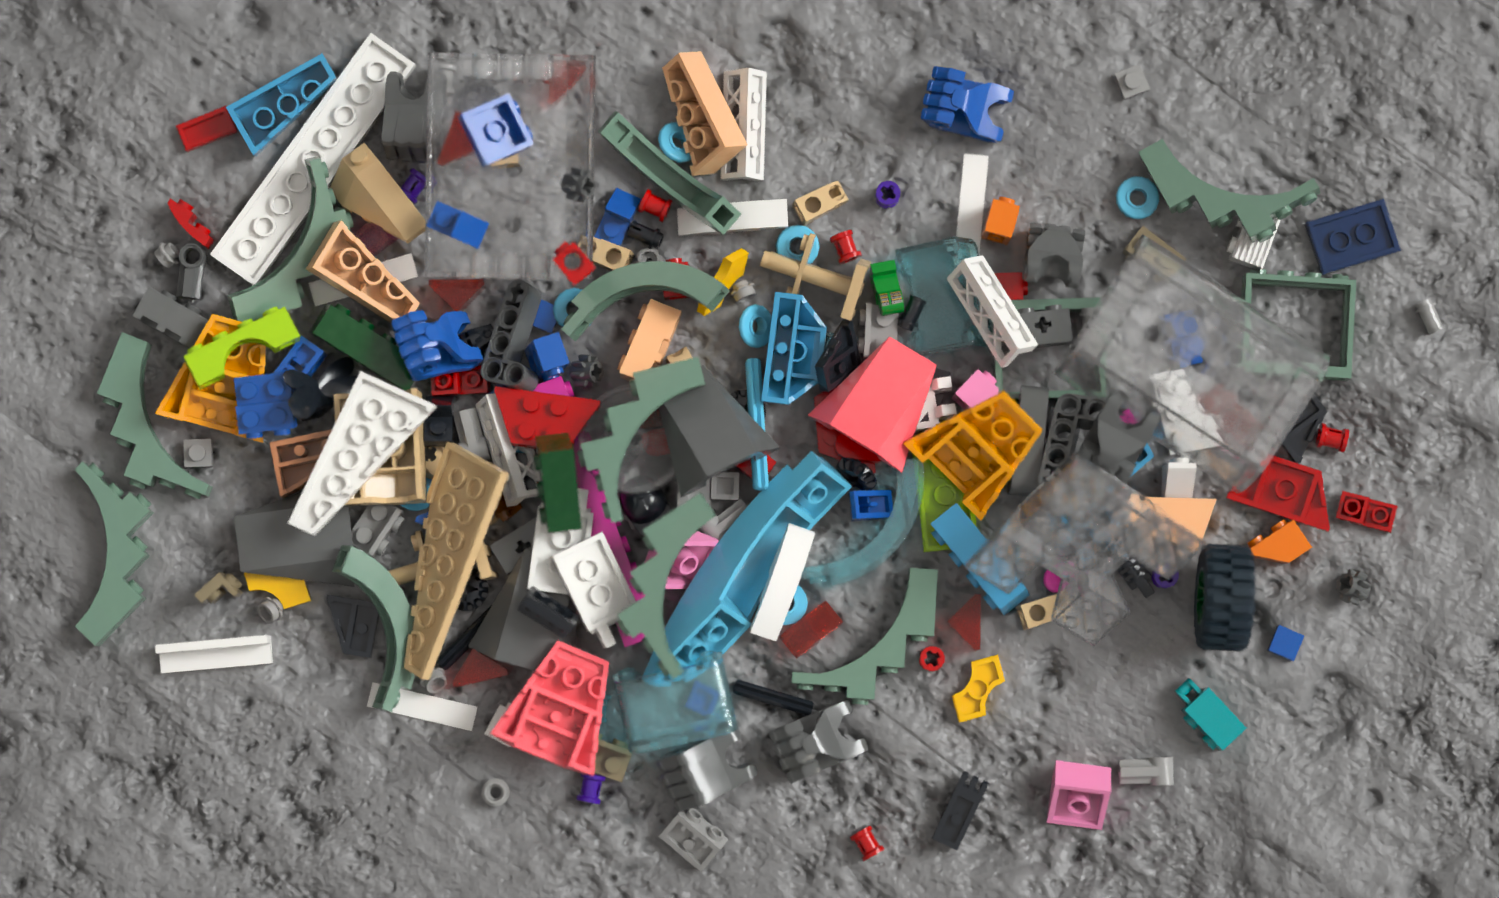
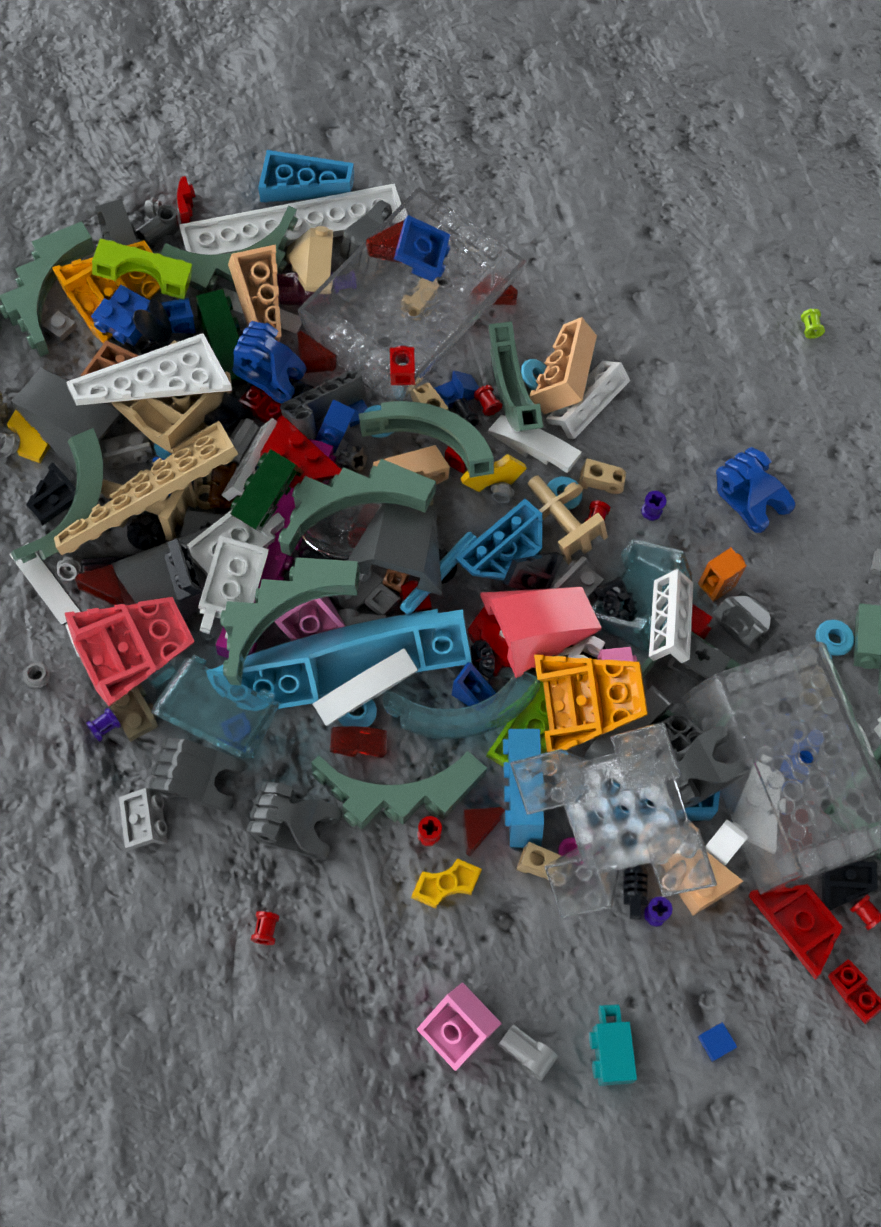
camera: 35 degrees right, 20 degrees down
red tile [176,105,238,152] -> none
blue slope [426,201,489,249] -> none
dark grey gear [561,167,596,203] -> none
black axle [733,680,814,716] -> none
medium azure piece [739,304,772,348] -> none
green leg [869,260,904,316] -> none
black hinge [932,771,989,850] -> none
white sticker [954,154,989,260] -> none
black wheel [1194,544,1256,652] -> none
orange slope [1247,519,1312,564] -> none
dark grey gear [1336,569,1371,605] -> none
none -> black gear [603,586,638,626]

